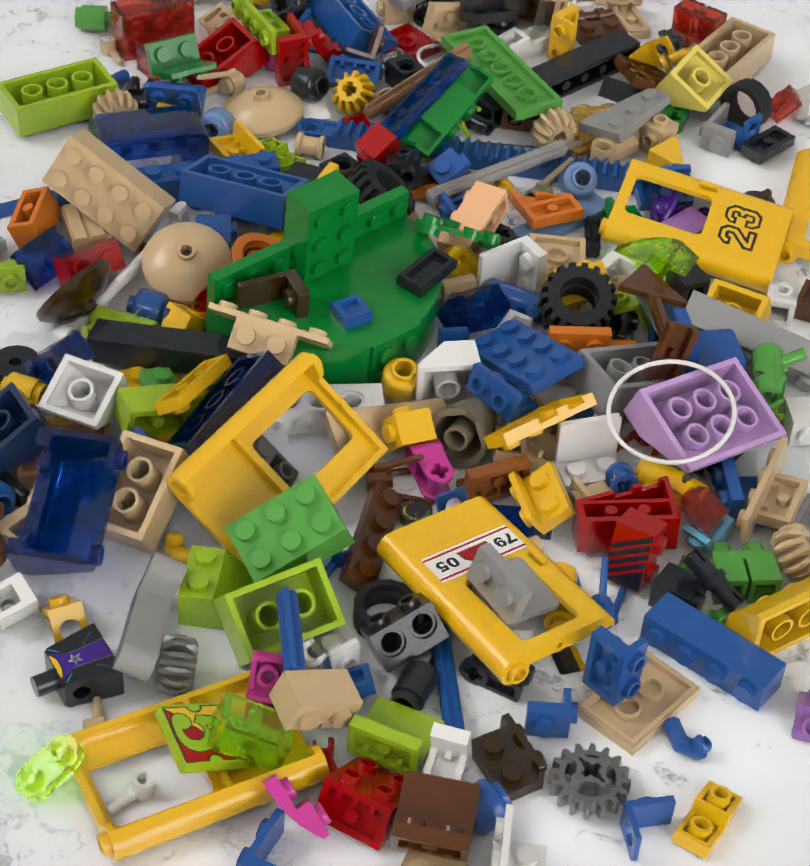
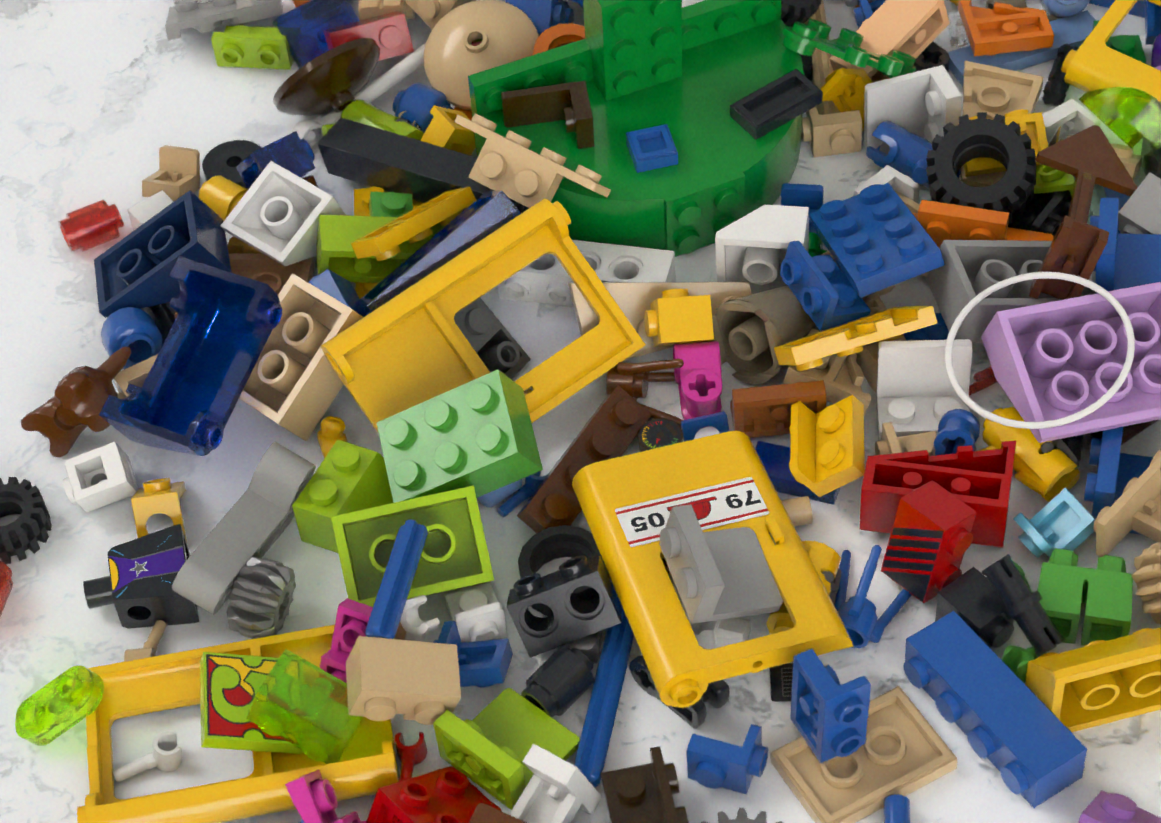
camera: 25 degrees right, 5 degrees up
yellow head [380,357,418,403] -> none
clear blue brick [436,282,511,334] -> none
clear red brick [677,486,730,535] -> none

